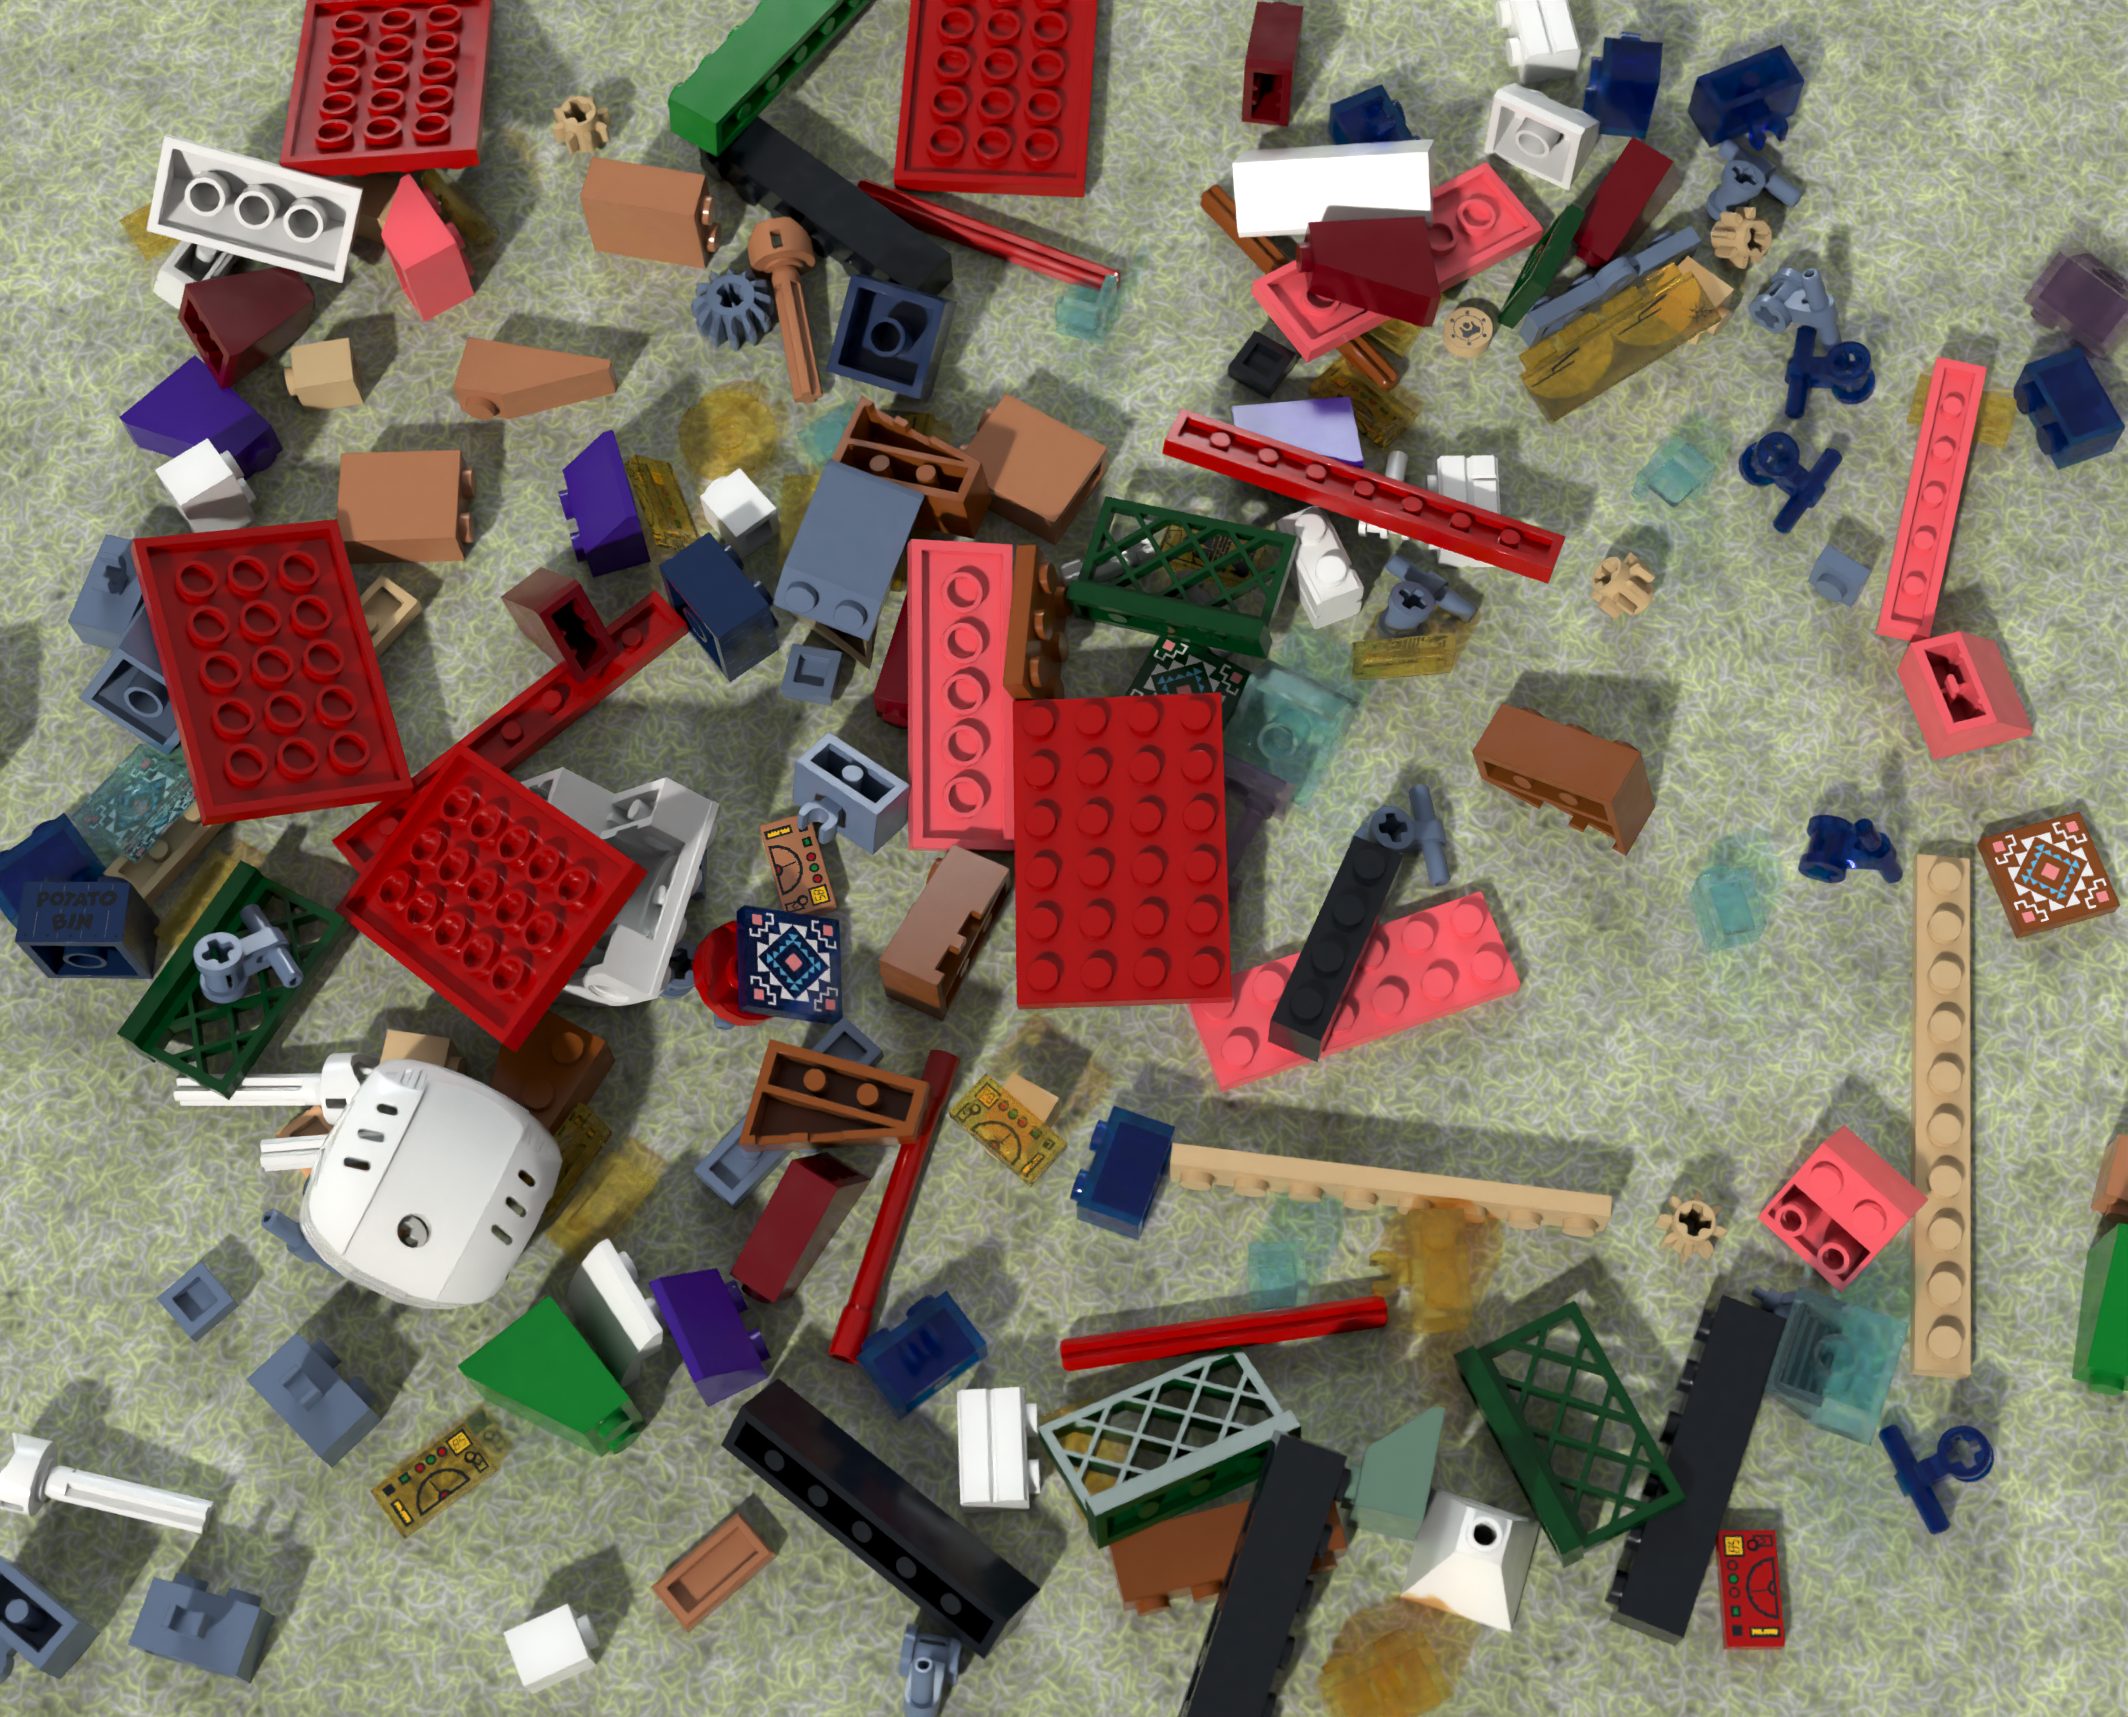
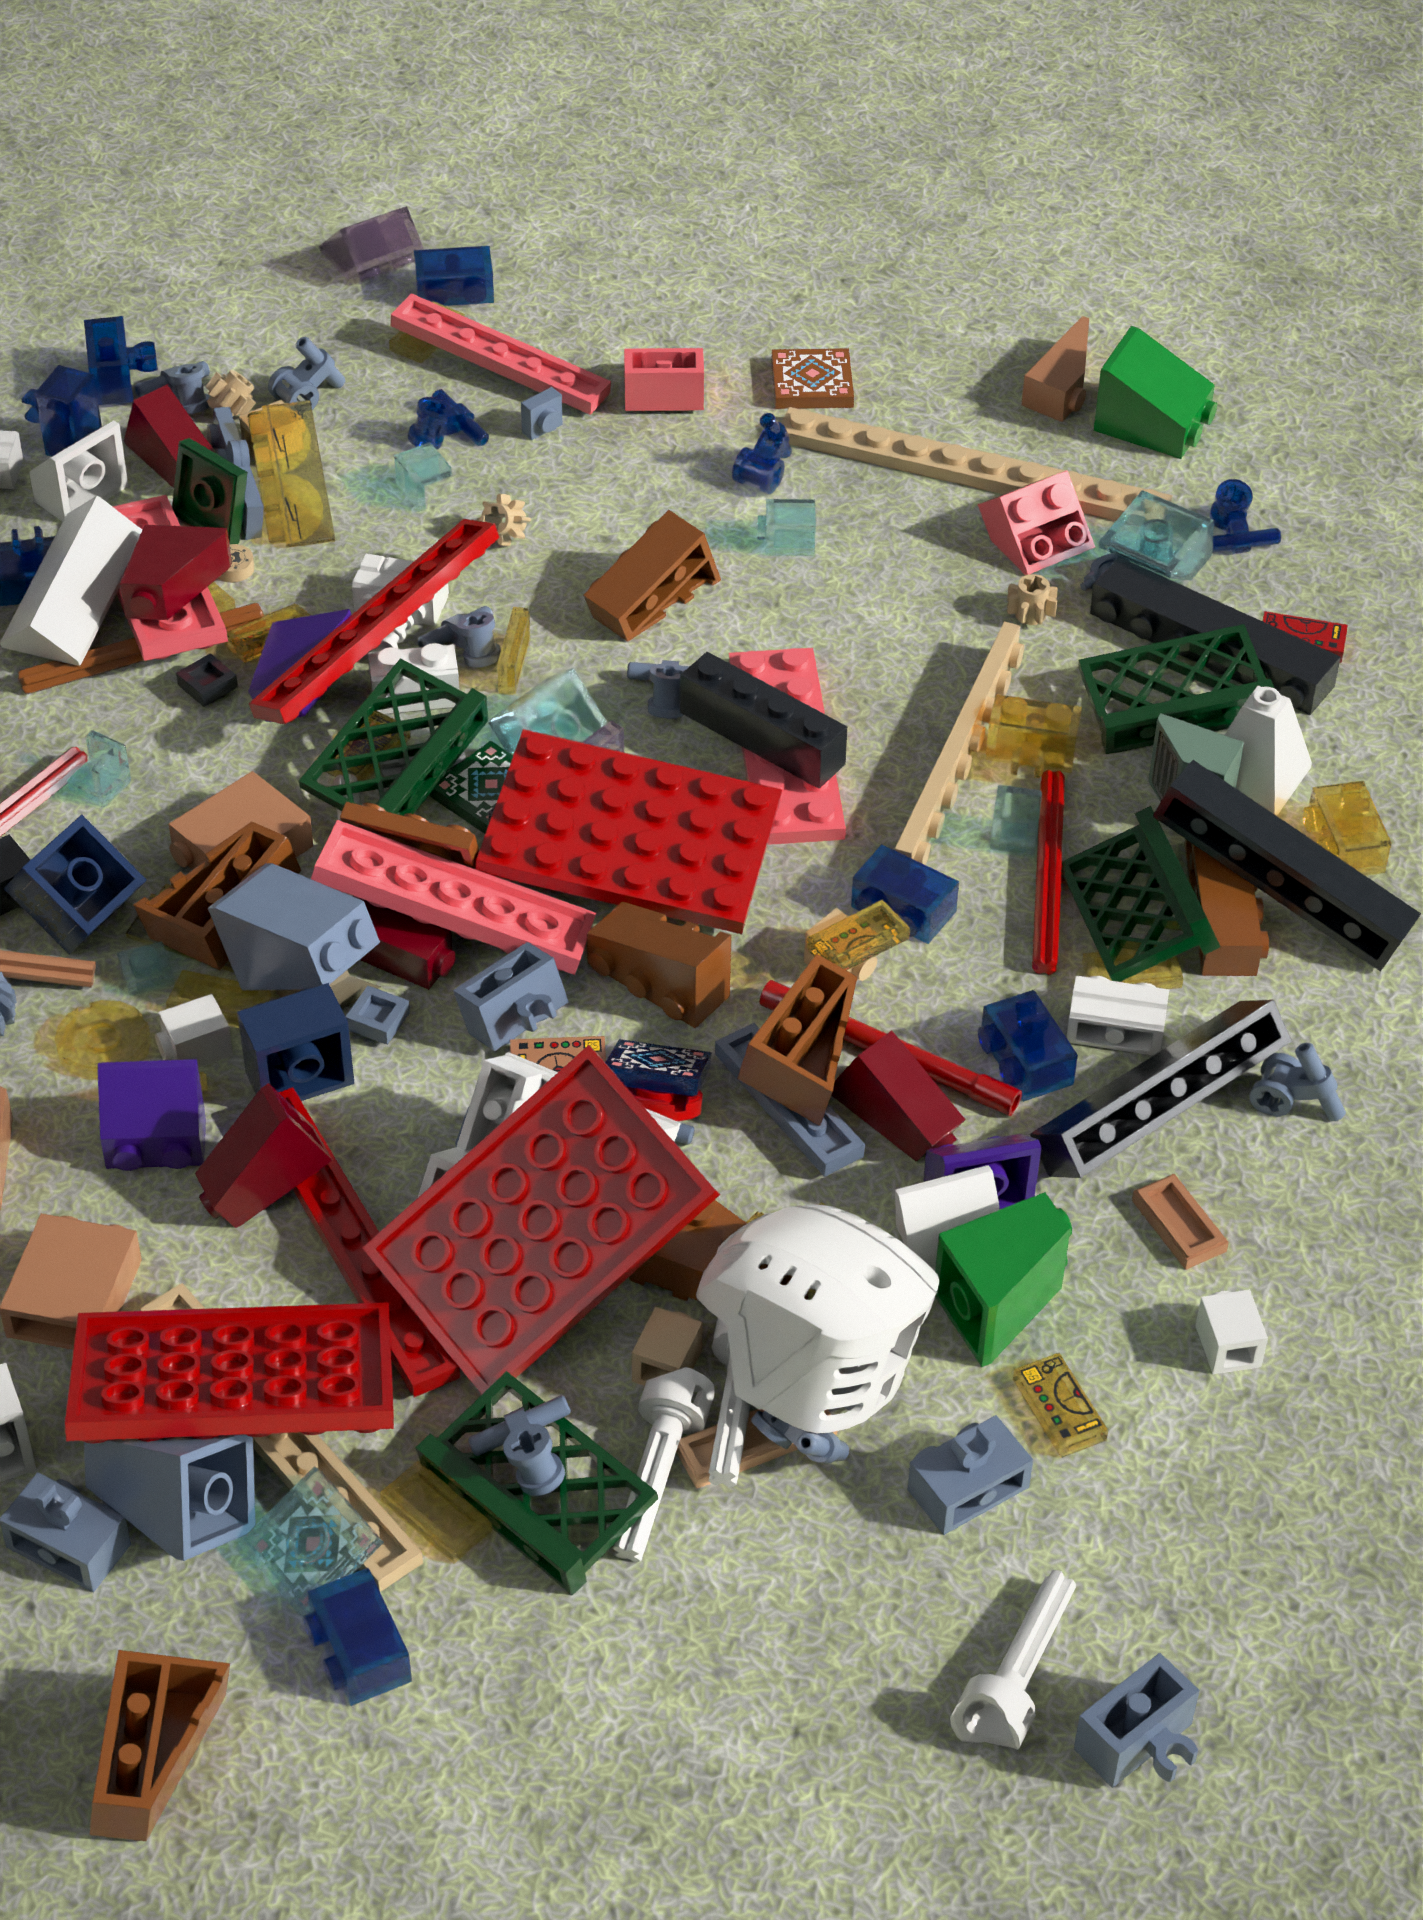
camera: 80 degrees left, 20 degrees down
dark blue brick [15,876,160,979] -> none
sand blue brick [128,1573,275,1683] -> none
sand blue plate [157,1261,239,1342] -> none
clear blue piece [1784,325,1876,419] -> none

